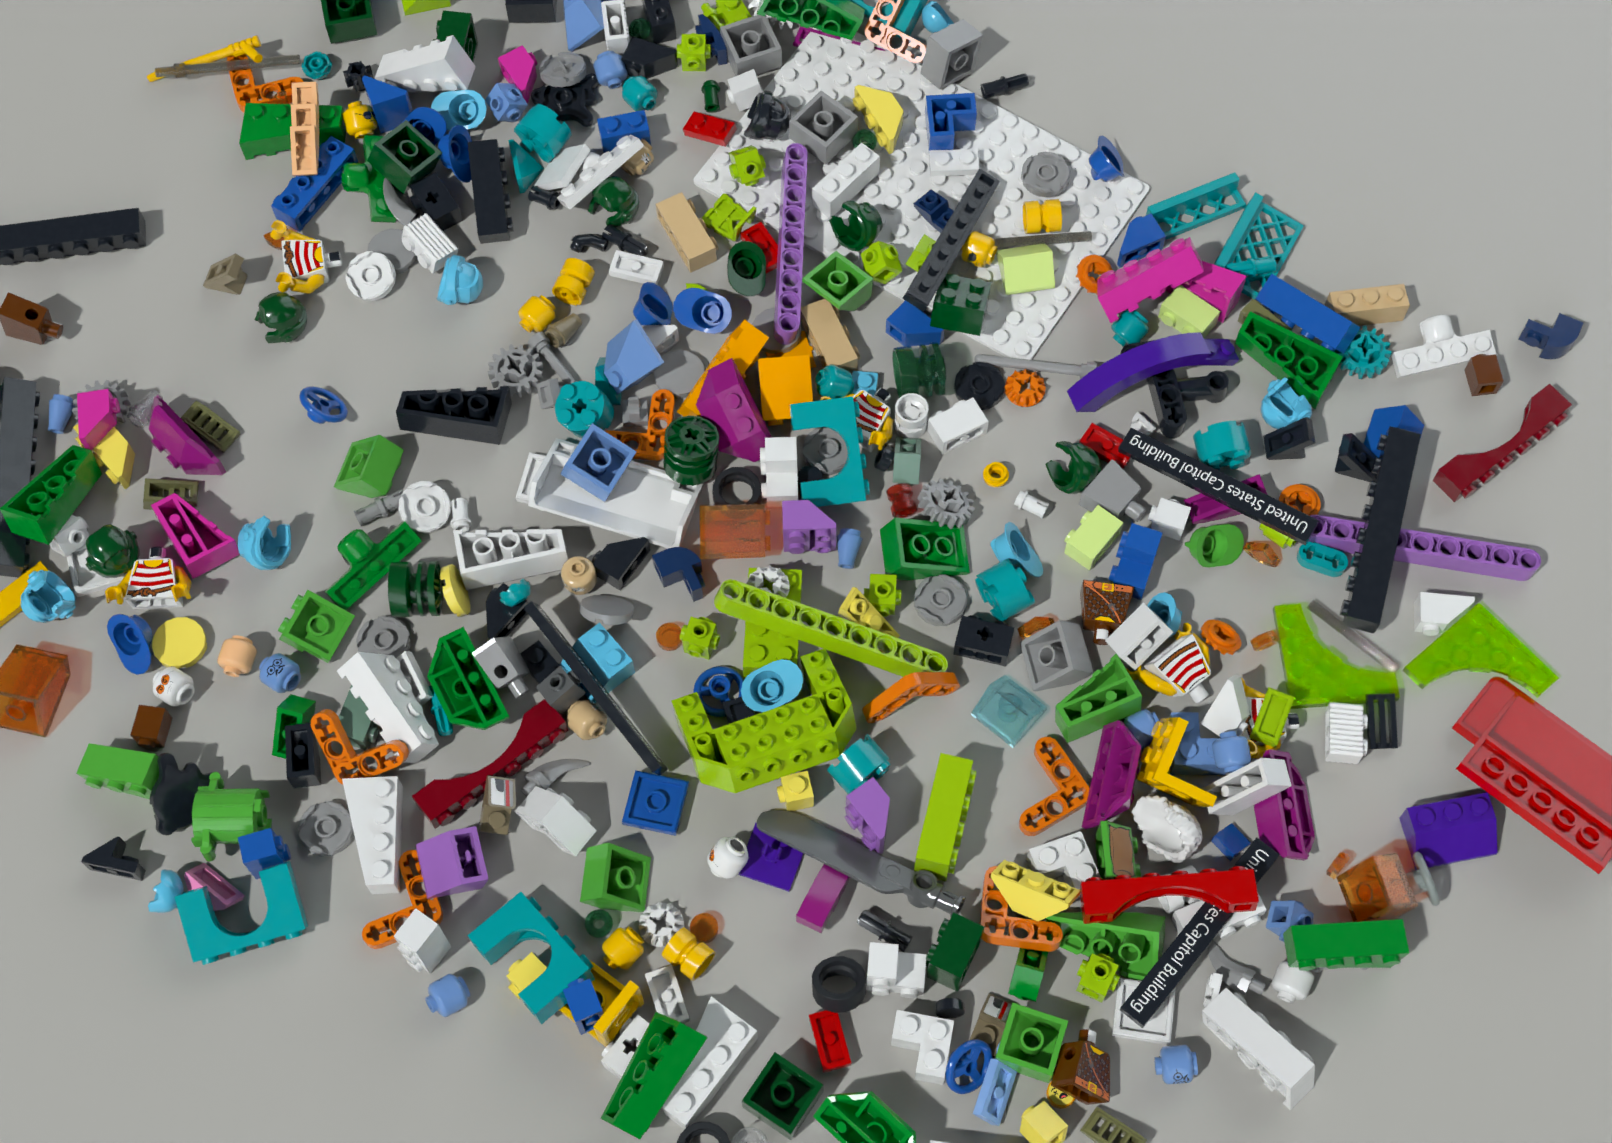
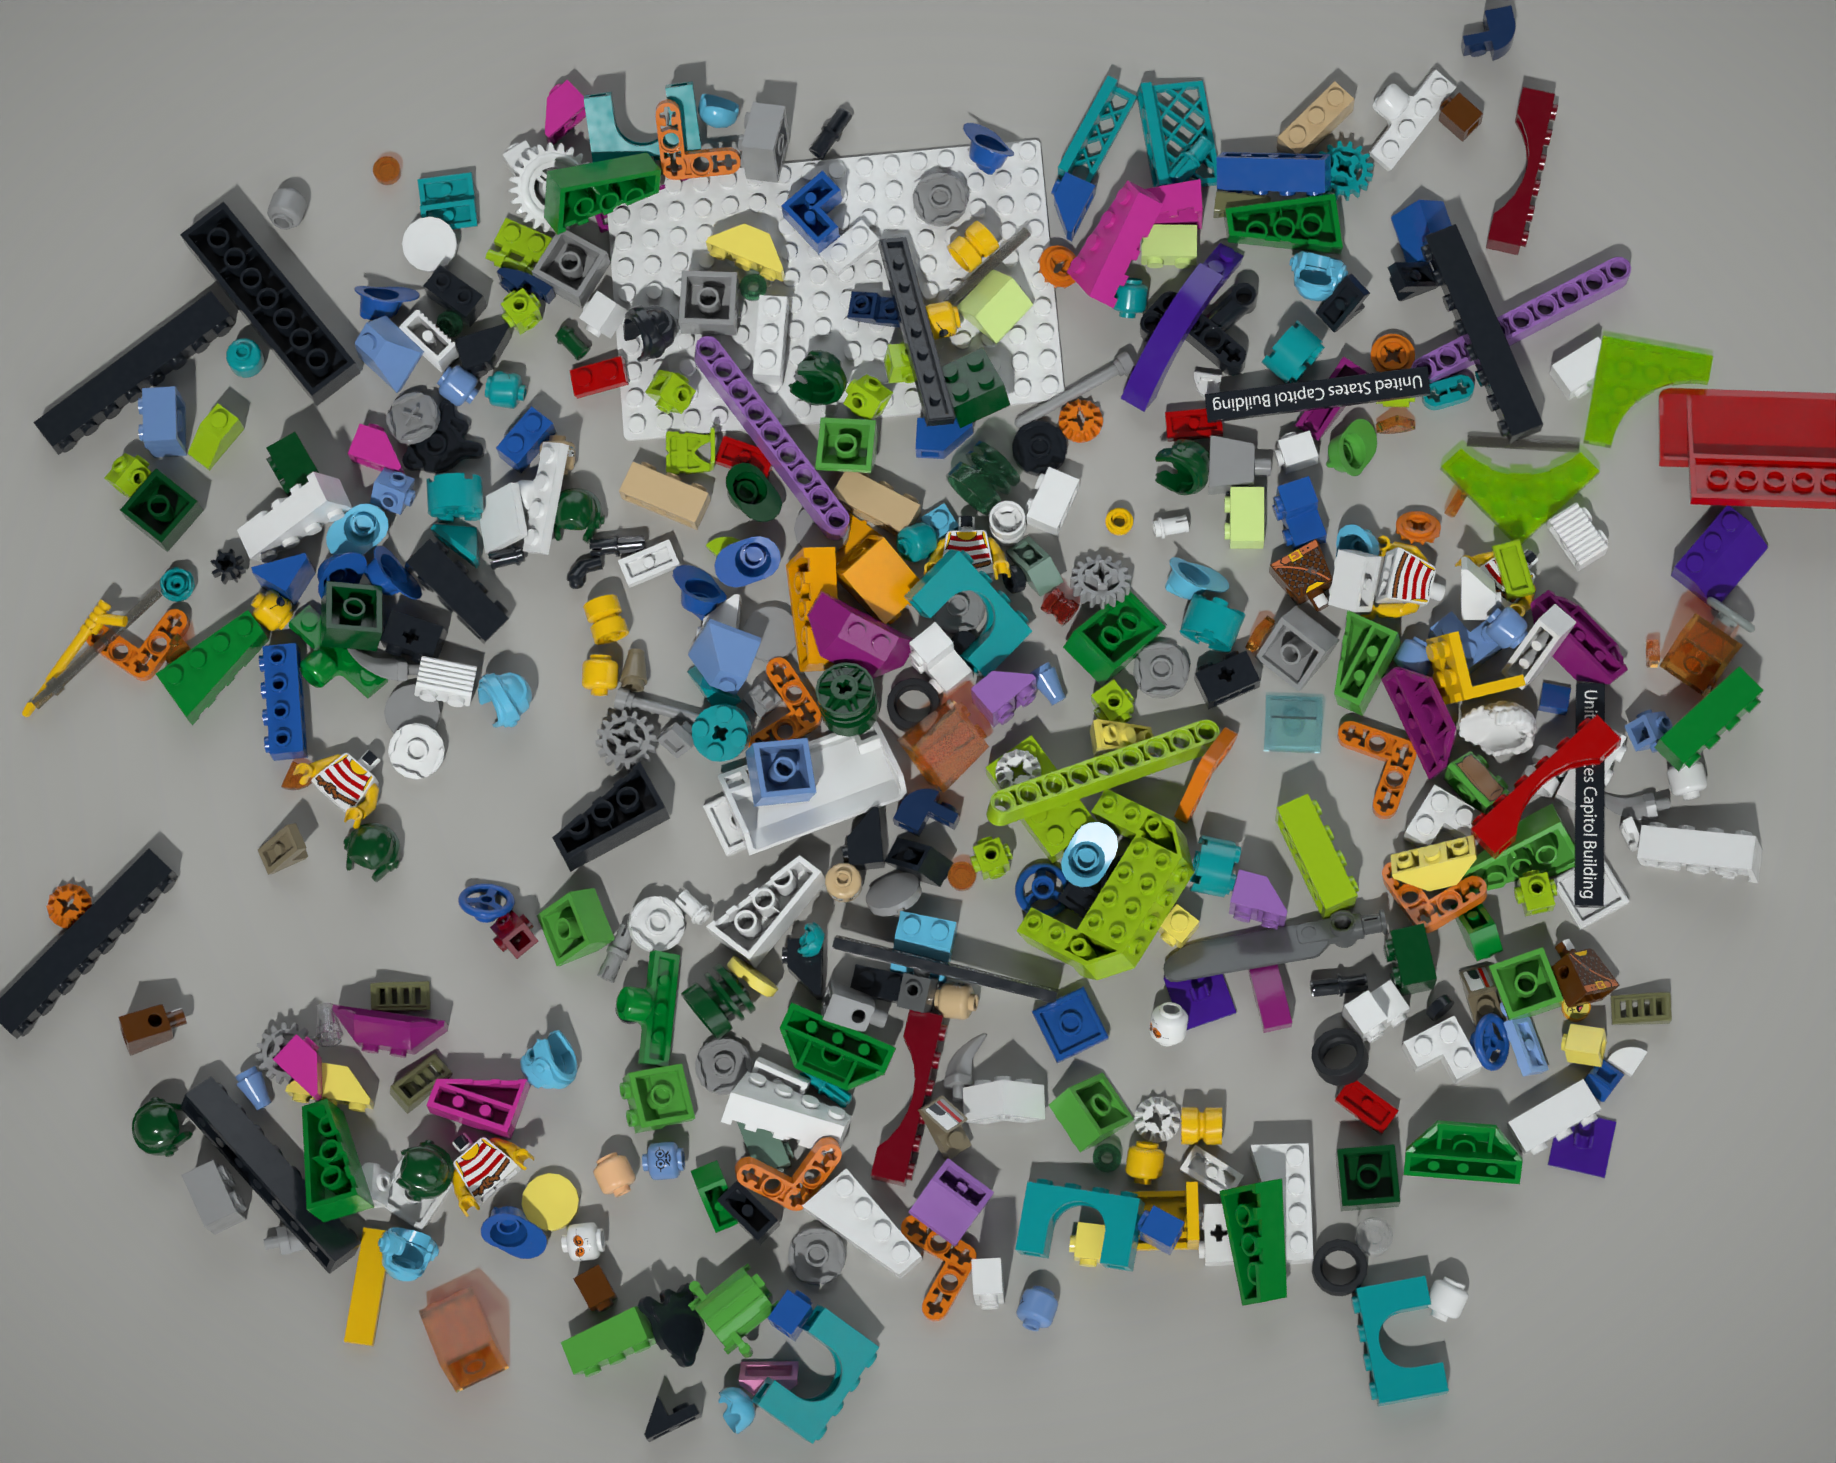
camera: 30 degrees left, 10 degrees up
light nougat slope [290,82,319,176] -> none
clear orange tile [690,913,718,943] -> none
medium blue head [1154,1045,1198,1084] -> none
black tile [1365,693,1398,749] -> none
none -> orange gear [46,883,92,929]
none -> dark red brick [490,910,539,959]
none -> black slope [884,837,954,887]

